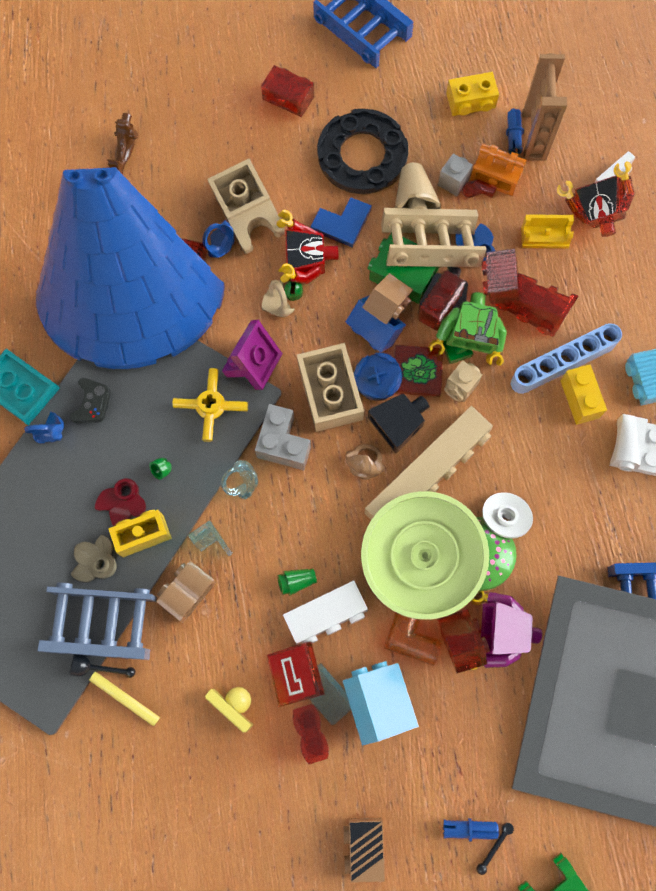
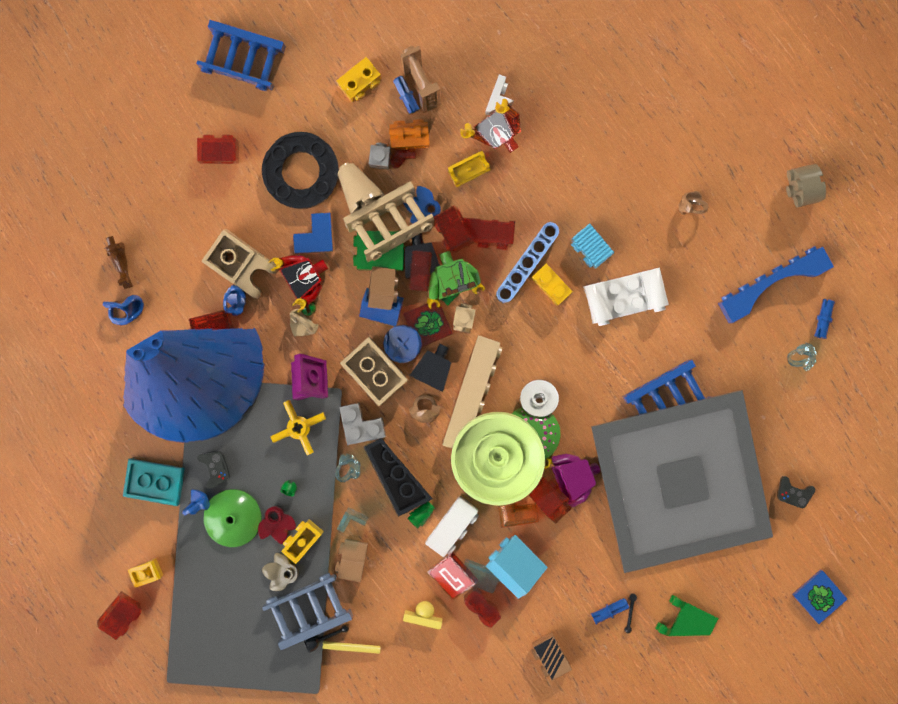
camera: 30 degrees left, 15 degrees up
none -> bright green dish [204,489,262,547]
none -> black wedge [363,438,433,517]

